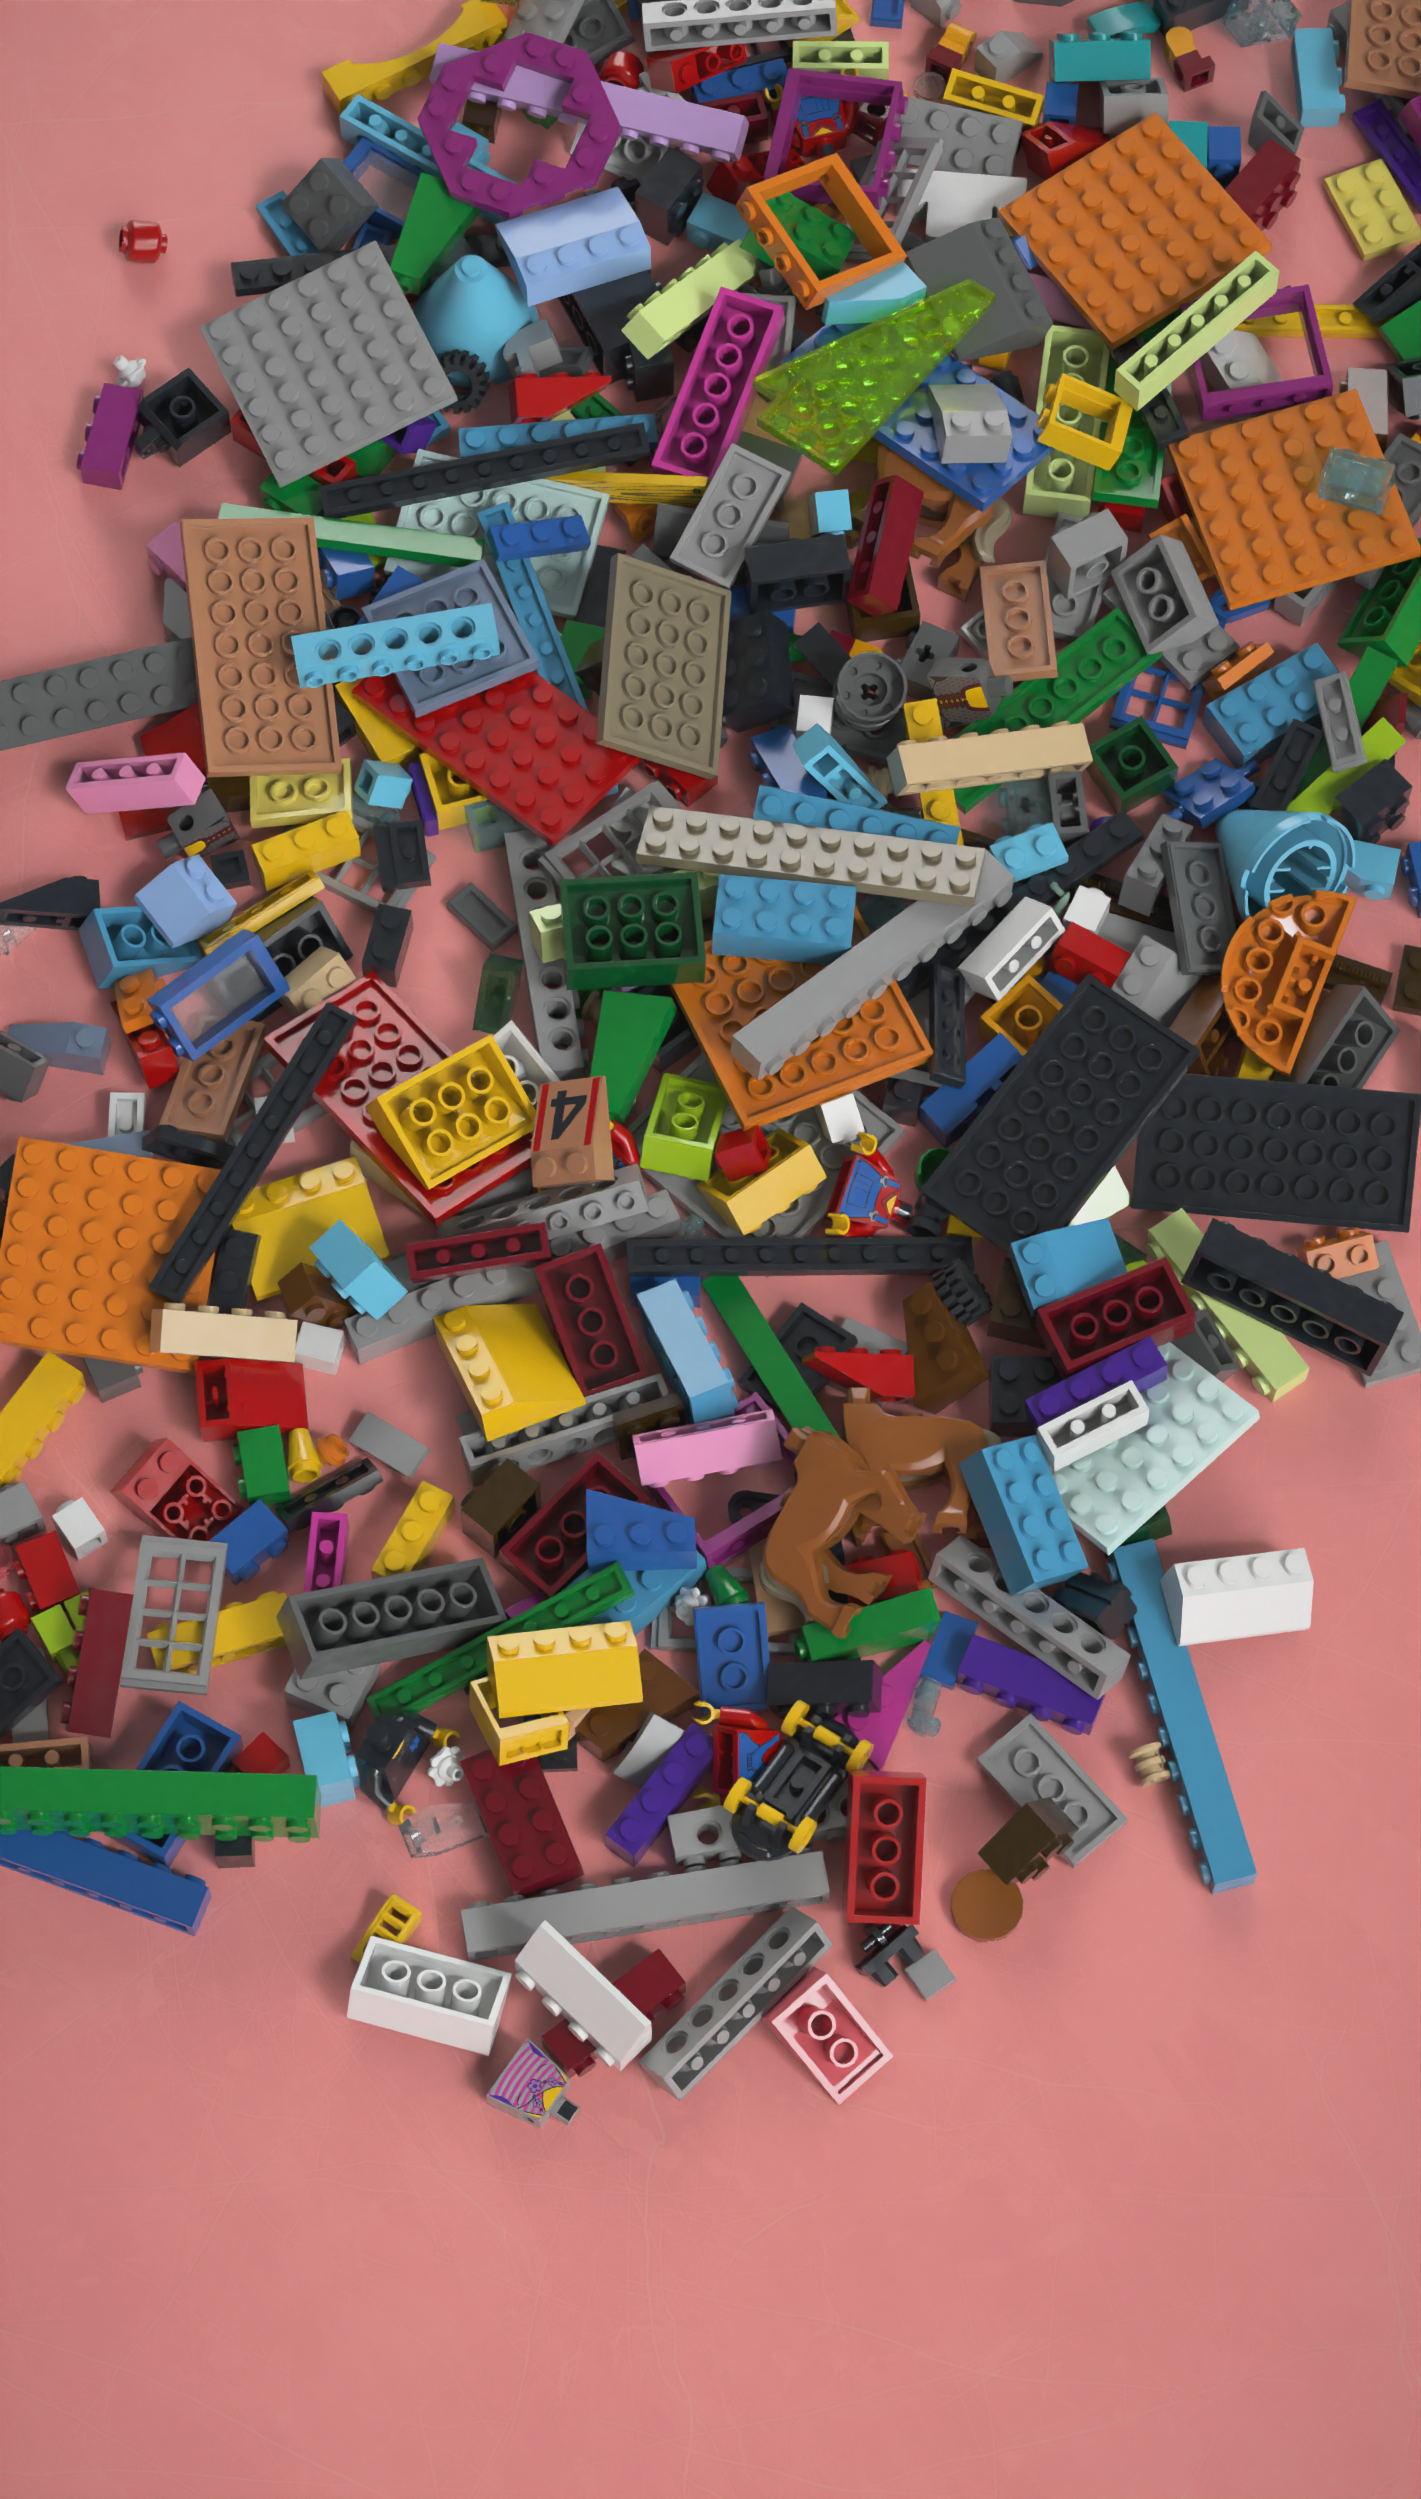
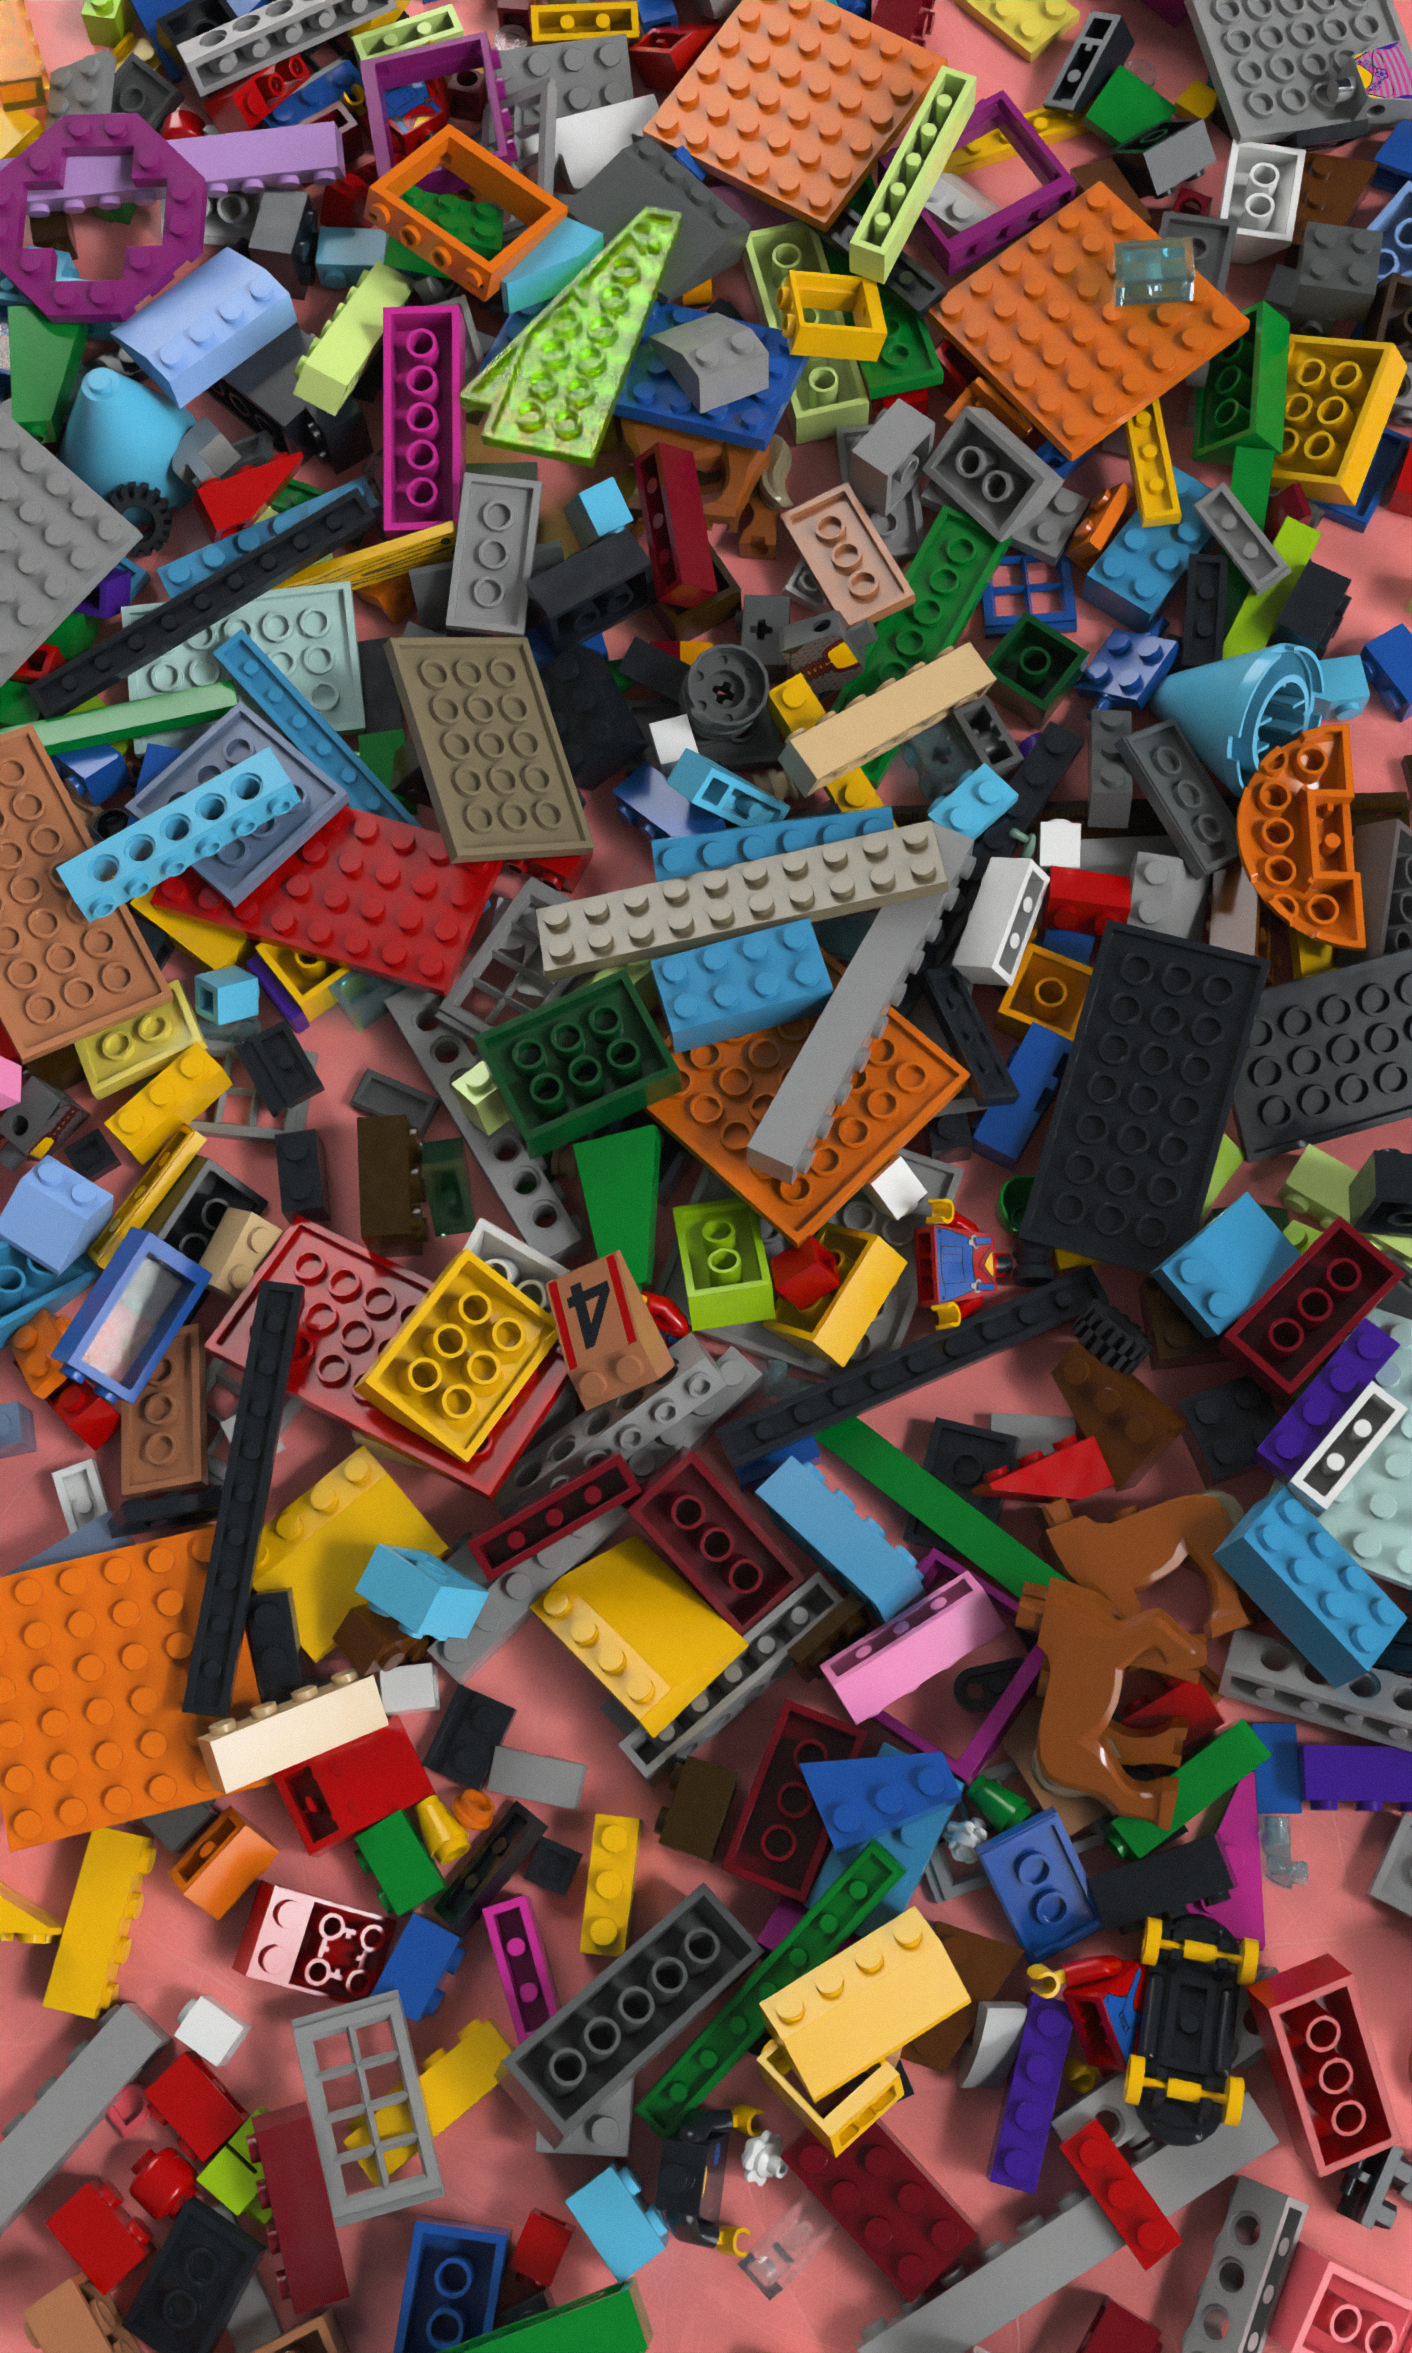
camera: 15 degrees left, 5 degrees up
blue plate [486,515,591,562] -> none
none -> orange brick [168,1805,280,1921]
none -> dark brown brick [357,1114,429,1258]
none -> black plate [422,1684,517,1791]
none -> black plate [524,1836,583,1897]
none -> red plate [1058,2117,1183,2271]
none -> yellow tile [1122,398,1182,528]

